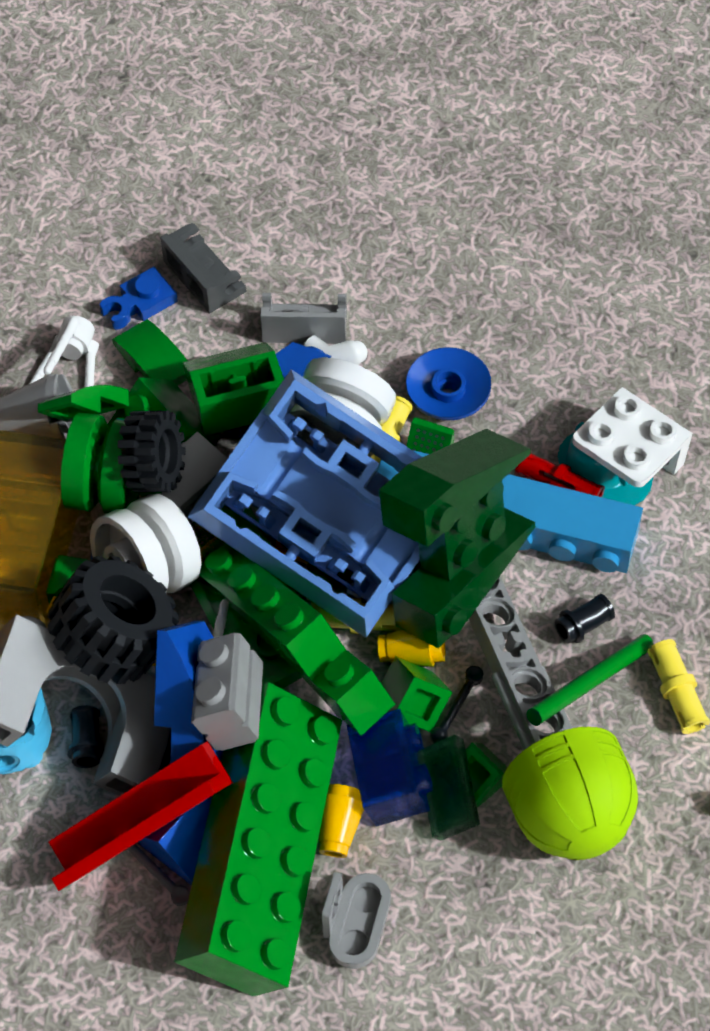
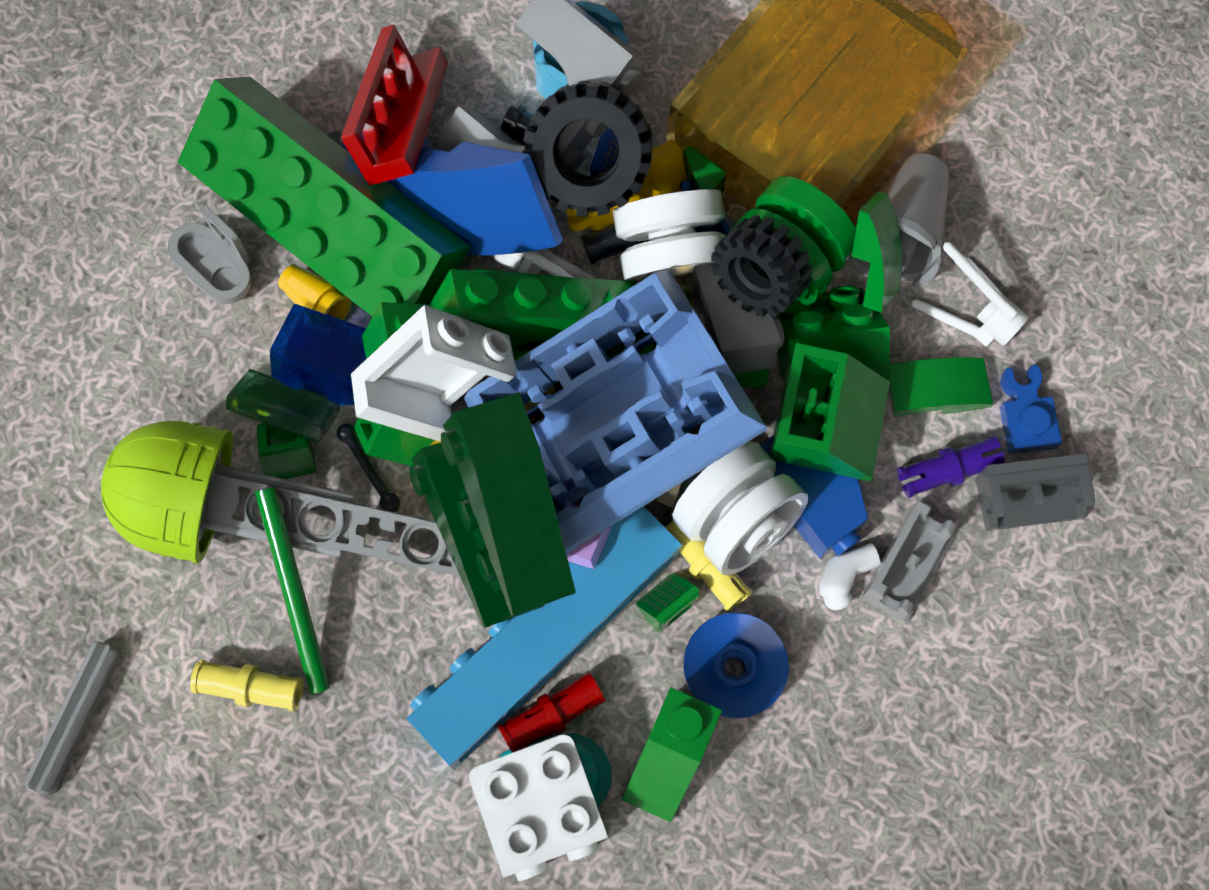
camera: 115 degrees right, 15 degrees up
light grey brick [191,632,263,751] -> none
black pin [554,594,615,643] -> none
none -> white panel [351,305,517,441]
none -> green slope [622,687,722,823]
none -> dark purple pin [897,436,1005,498]

